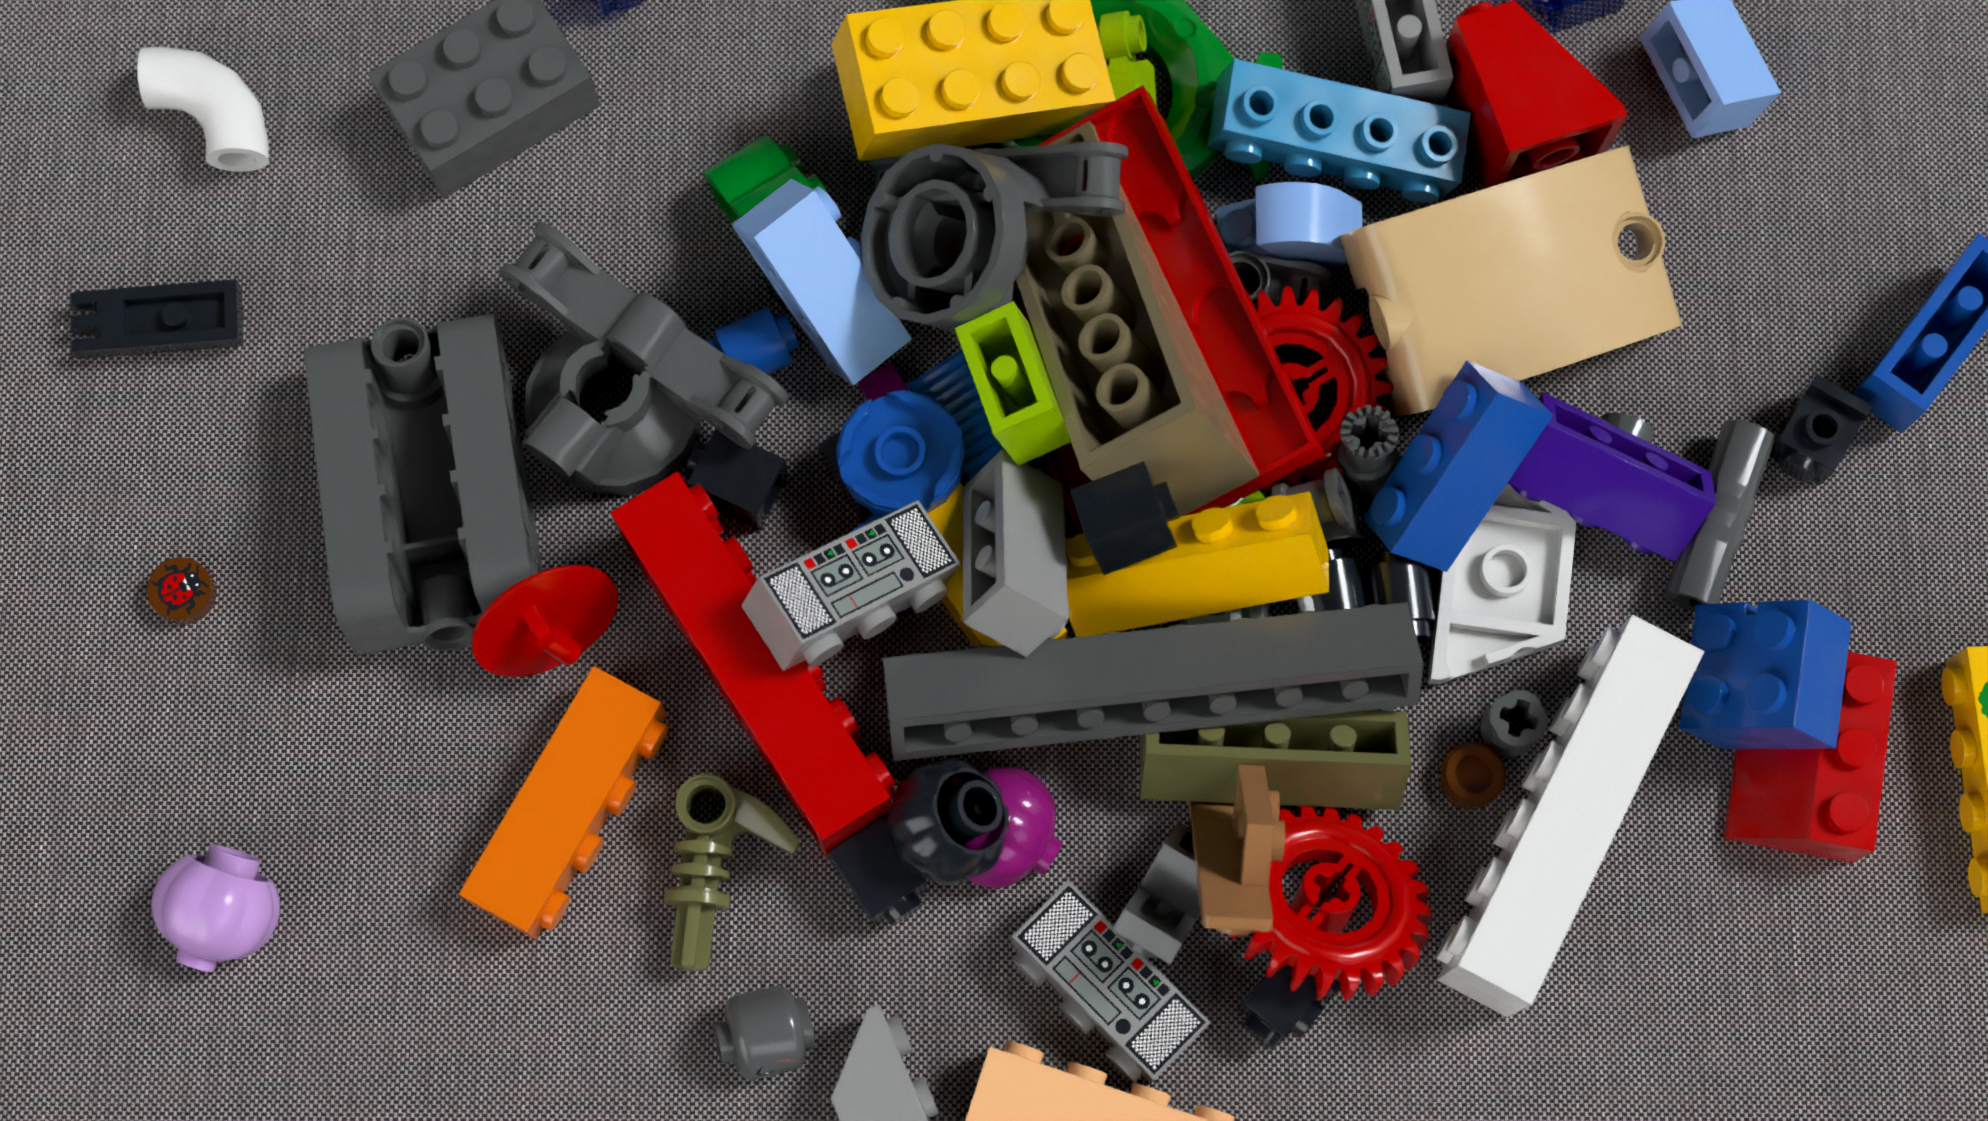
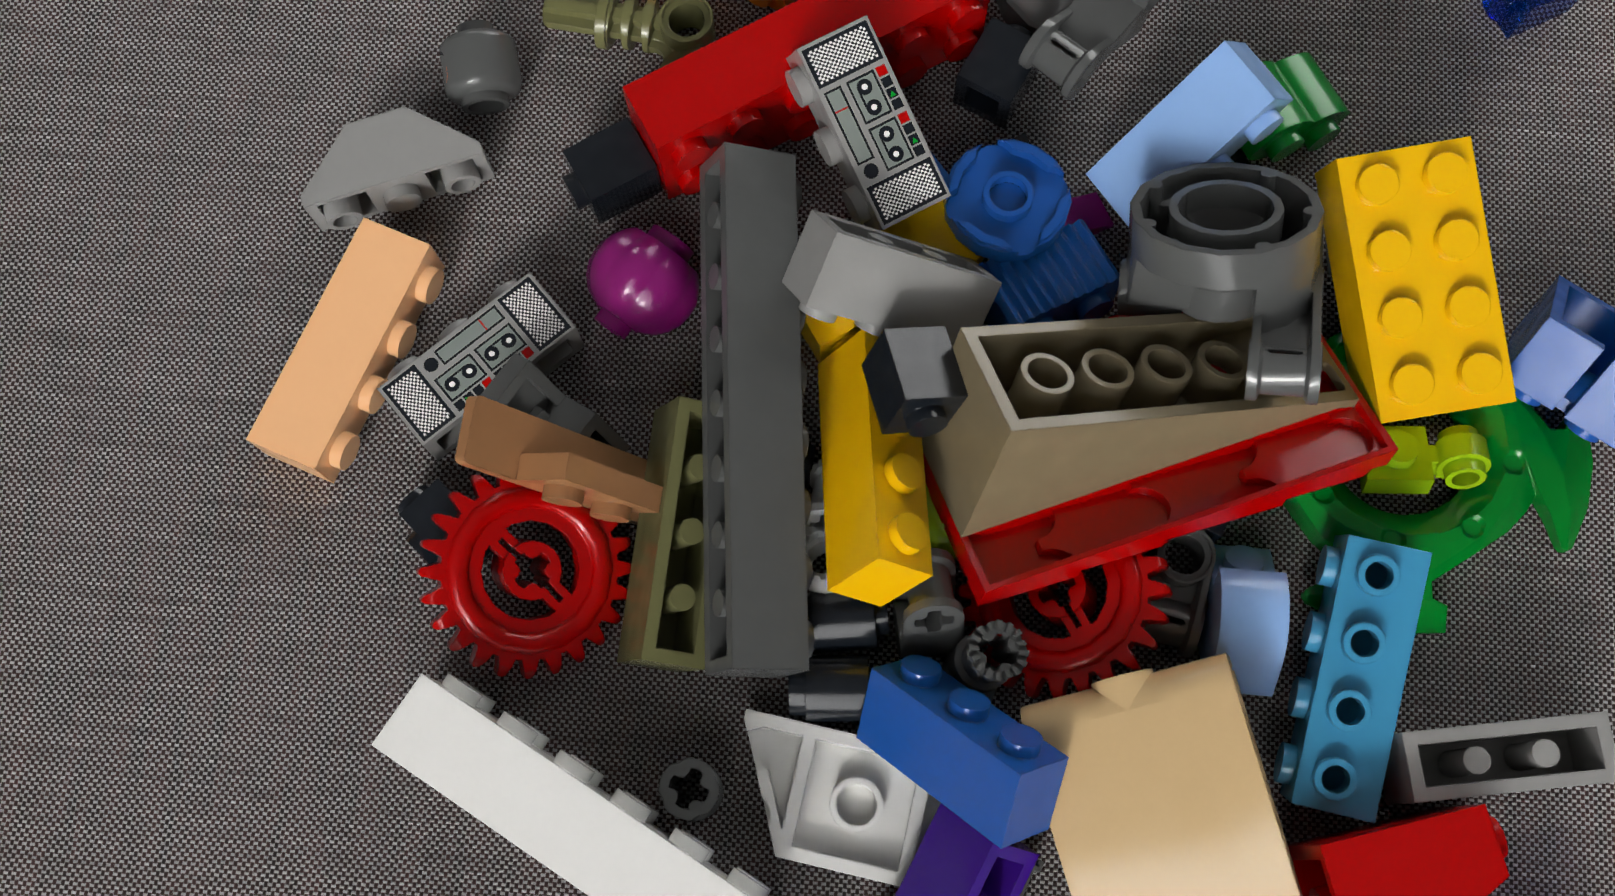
camera: 100 degrees right, 0 degrees up
blue brick [704,306,800,375] -> none
black plant [887,758,1010,885] -> none
lime brick [955,301,1071,466] -> none
reddish brown tile [1438,742,1506,810] -> none

